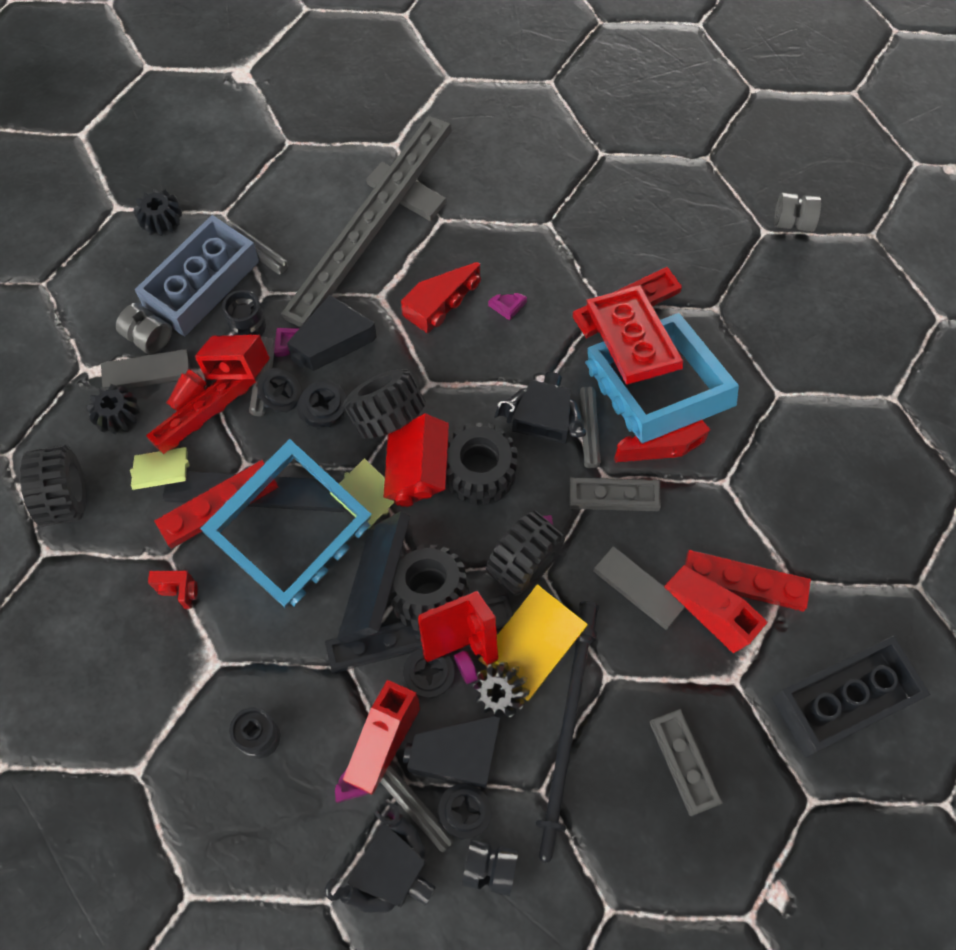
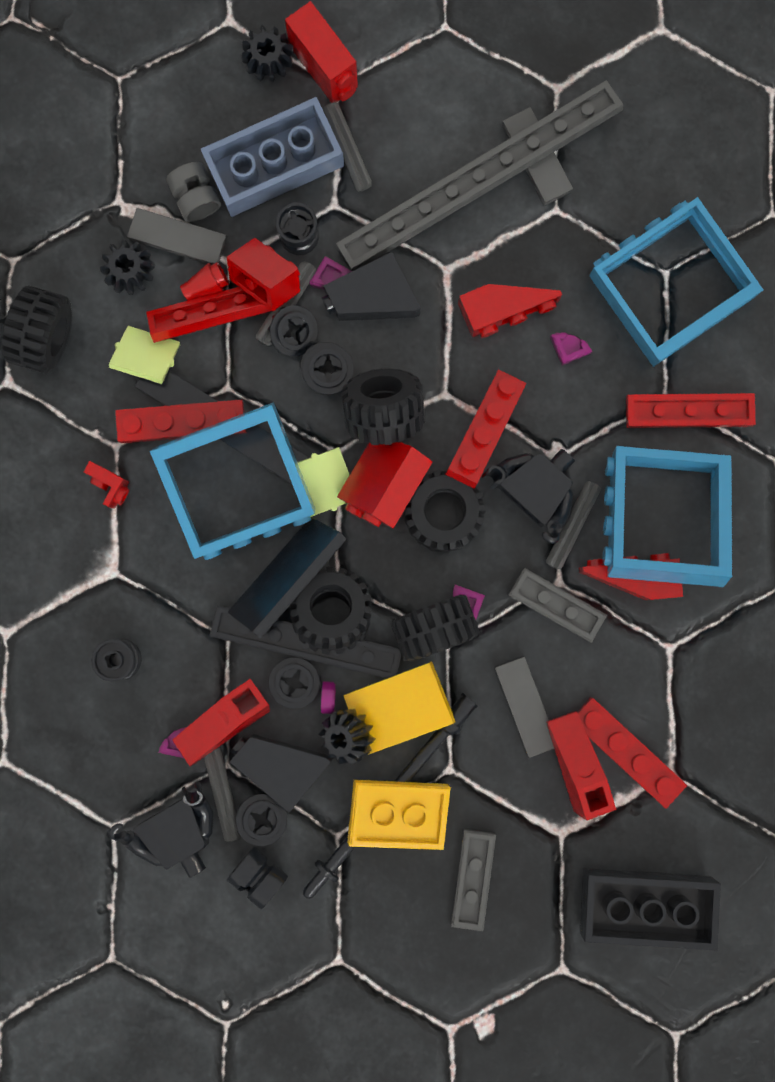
camera: 30 degrees right, 20 degrees up
red bracket [418,591,499,665] -> none
red plate [587,285,683,385] -> none
none -> red brick [285,1,358,103]
none -> yellow tile [347,780,451,850]
none -> red plate [445,369,526,489]
none -> dark azure window [589,197,764,367]

